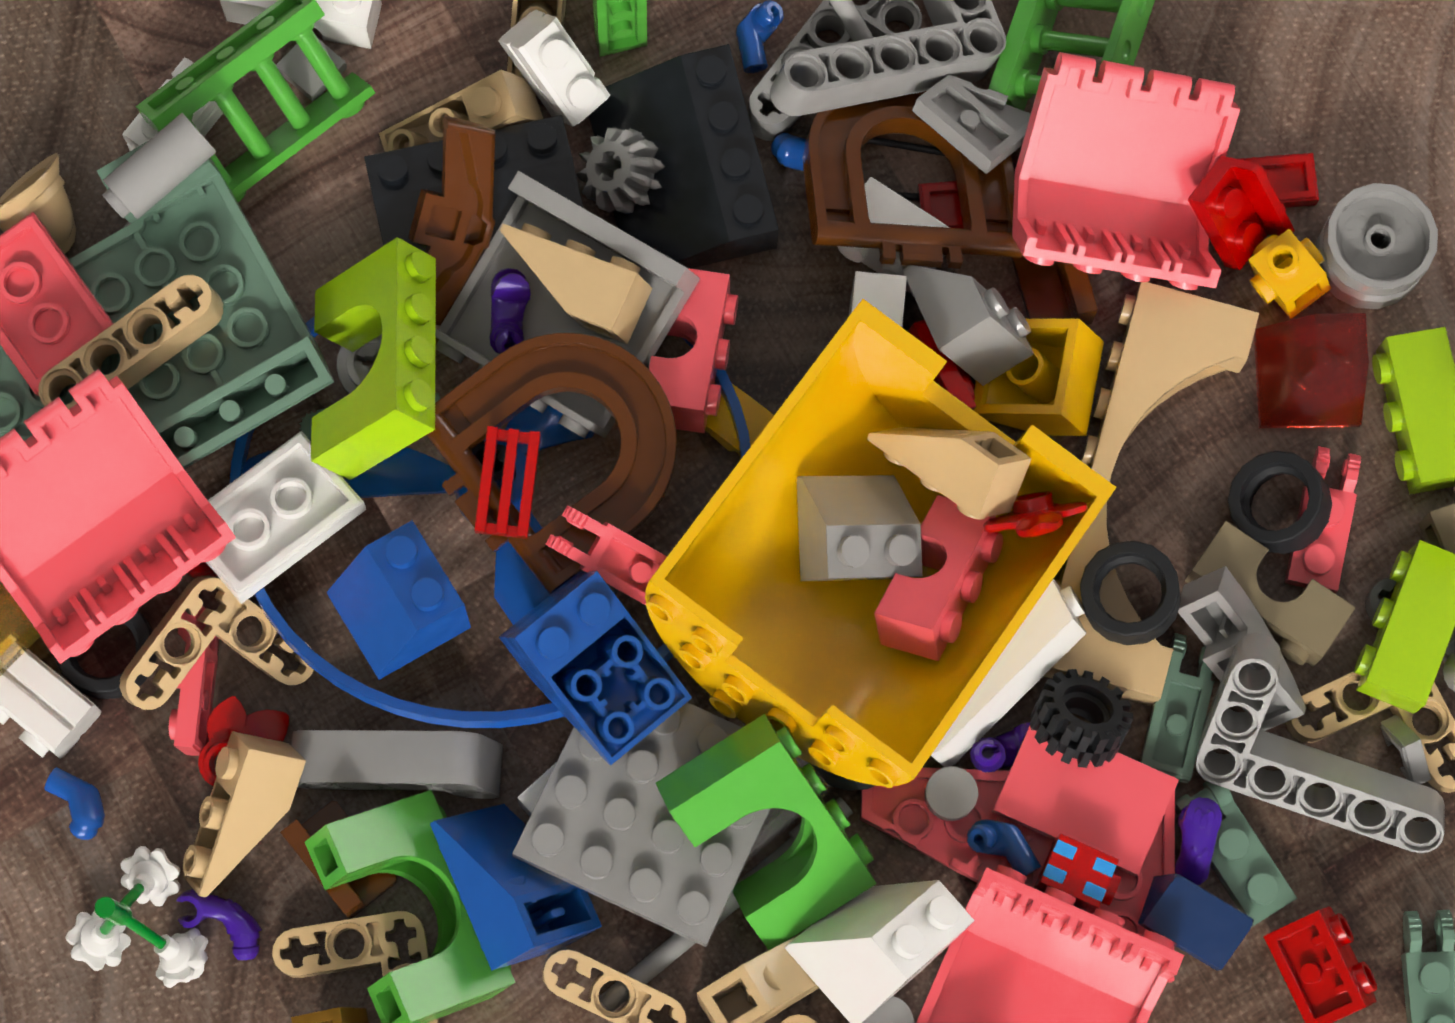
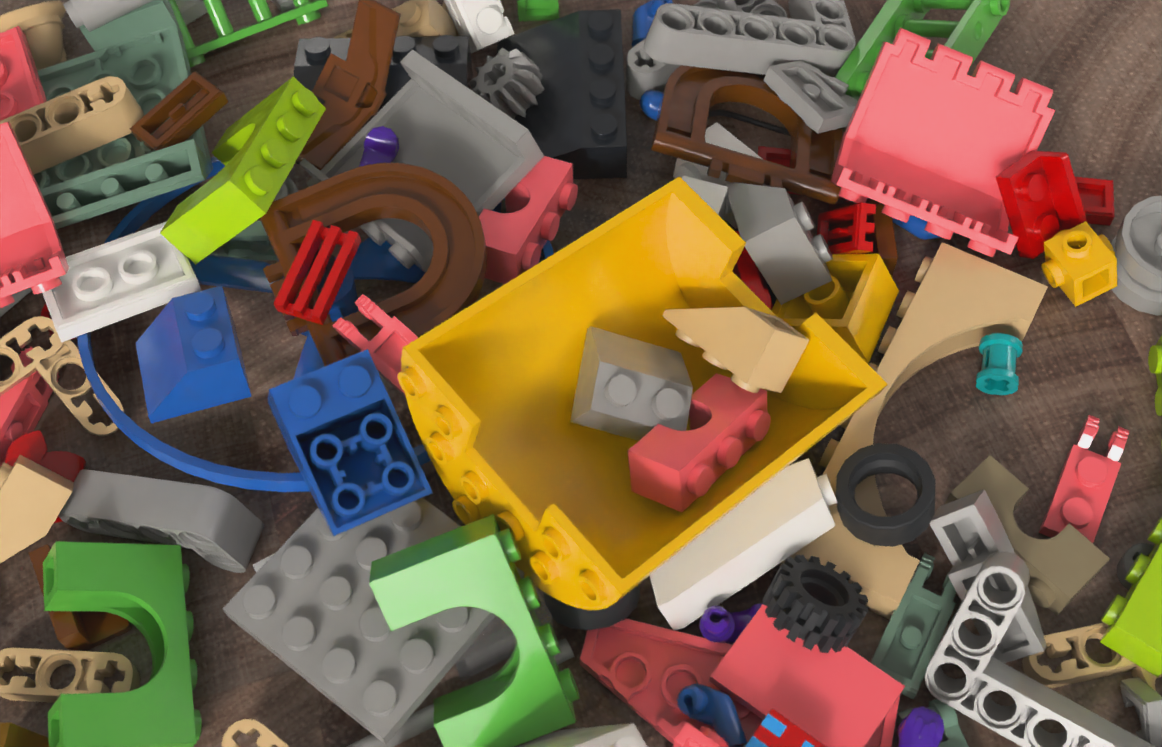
camera: 20 degrees right, 15 degrees down
blue slope [430,804,602,971] -> none
tan slope [500,223,653,344] -> none
light grey tile [924,766,978,821] -> none
red plate [983,491,1087,537] -> none
black tyre [1228,451,1332,554] -> none
clear red slope [1254,313,1369,428] -> none
none -> reddish brown tile [130,71,229,151]
none -> red tile [817,202,876,255]
none -> teal bush [976,333,1023,395]

